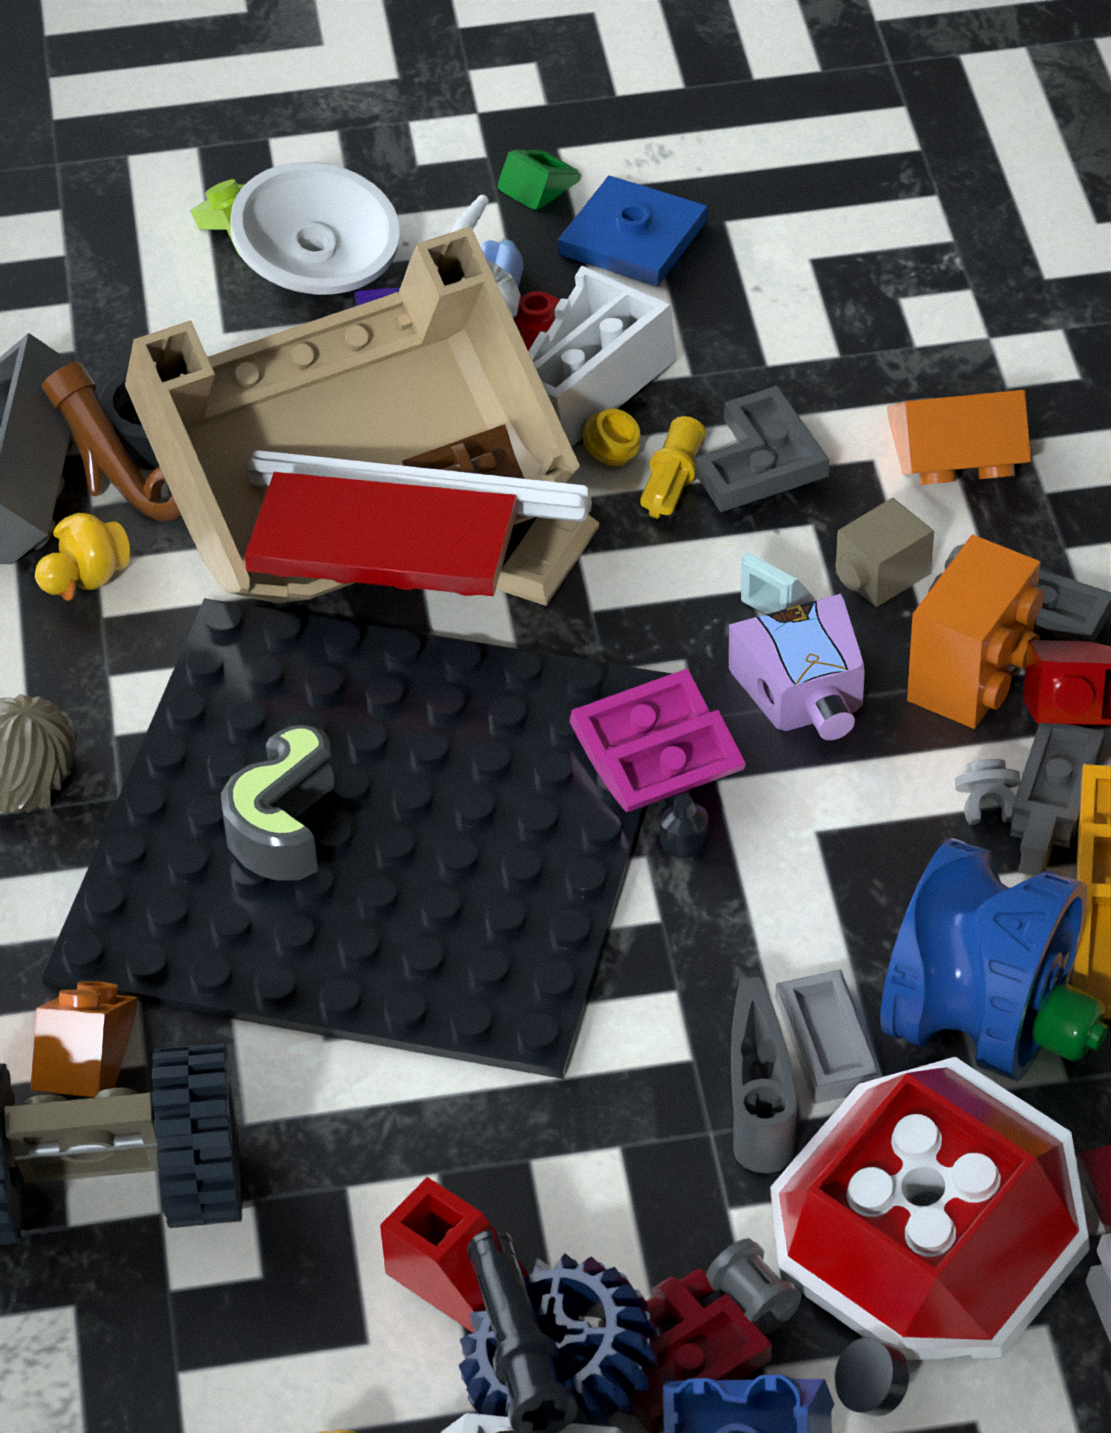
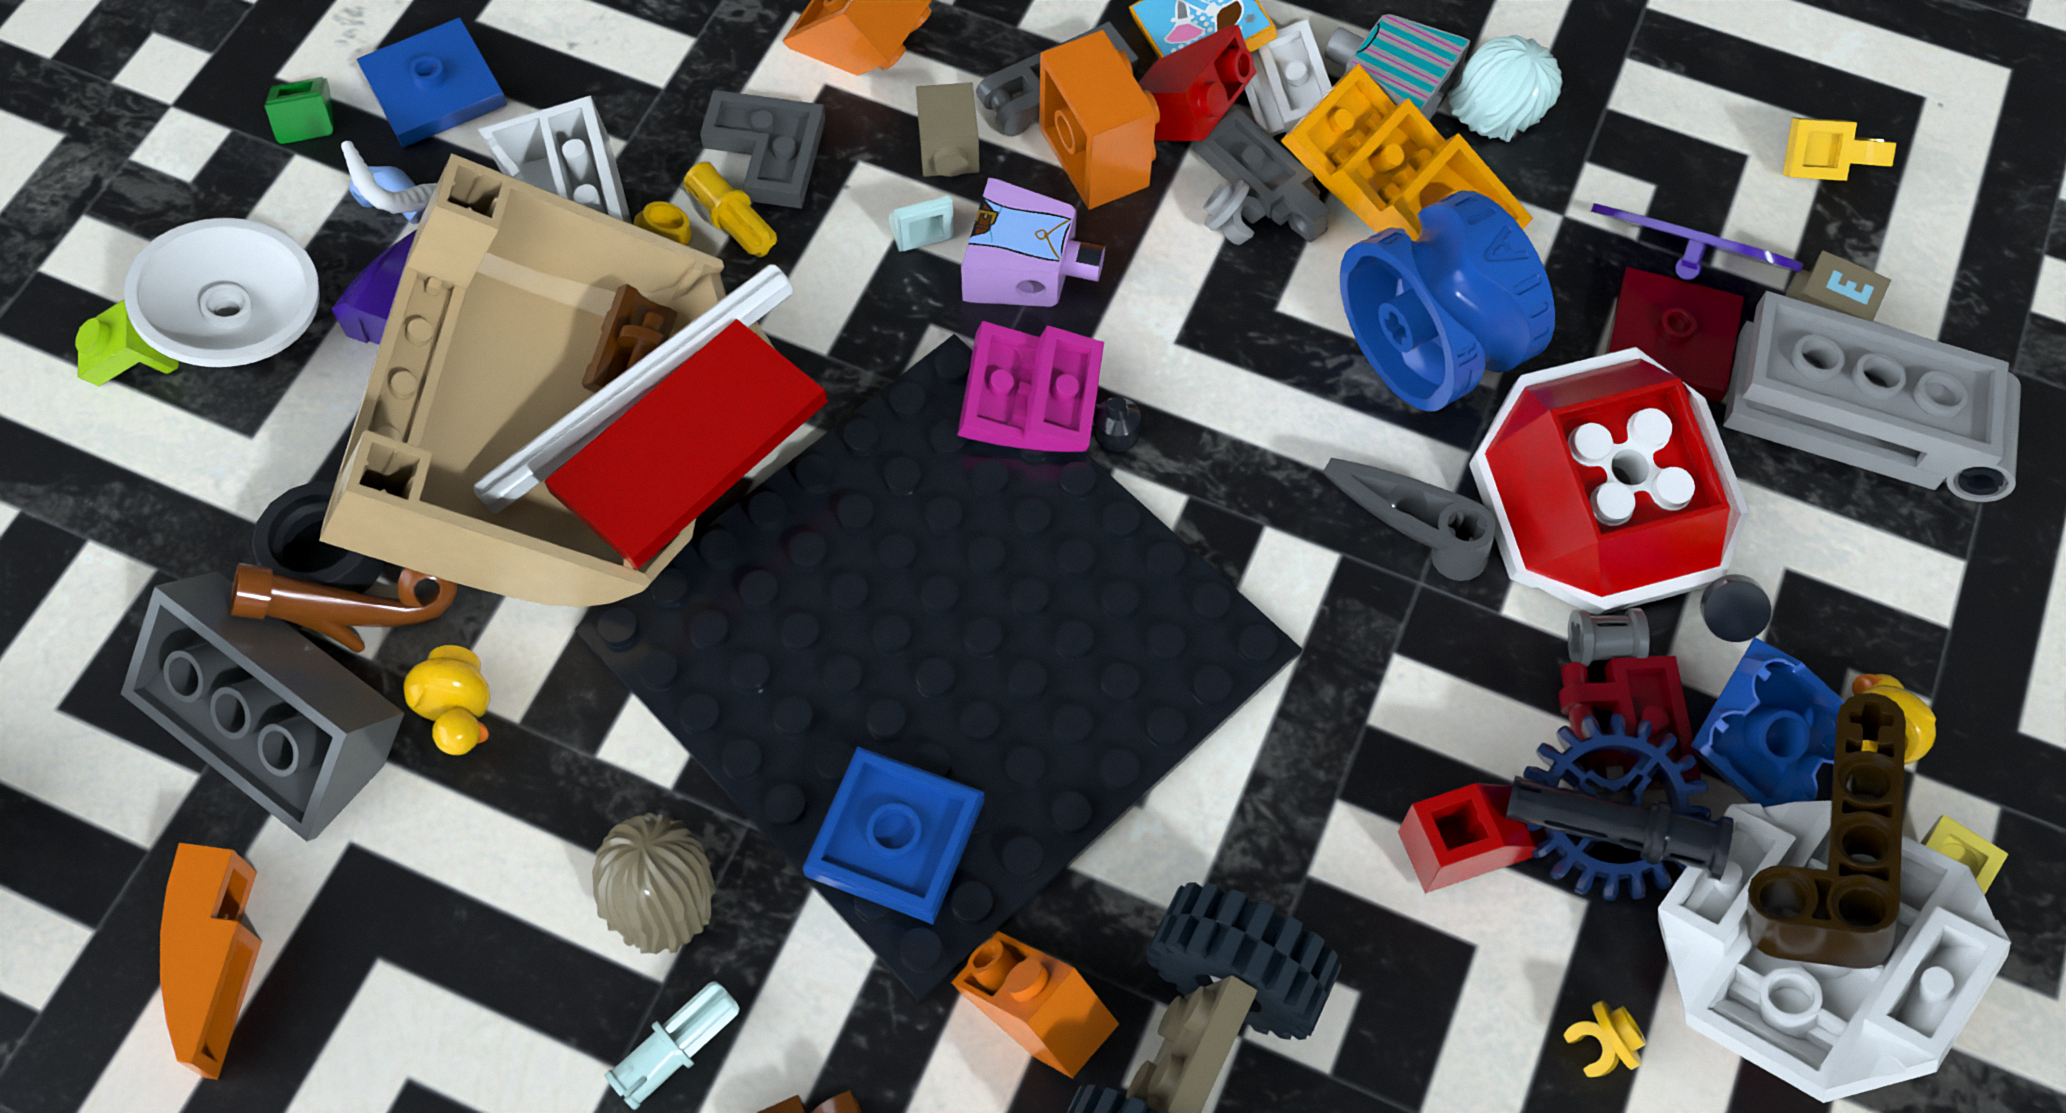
camera: 60 degrees left, 15 degrees up
dark grey animal [221,725,334,880] -> none
light grey tile [775,969,882,1104] -> none
none -> blue plate [803,746,985,924]

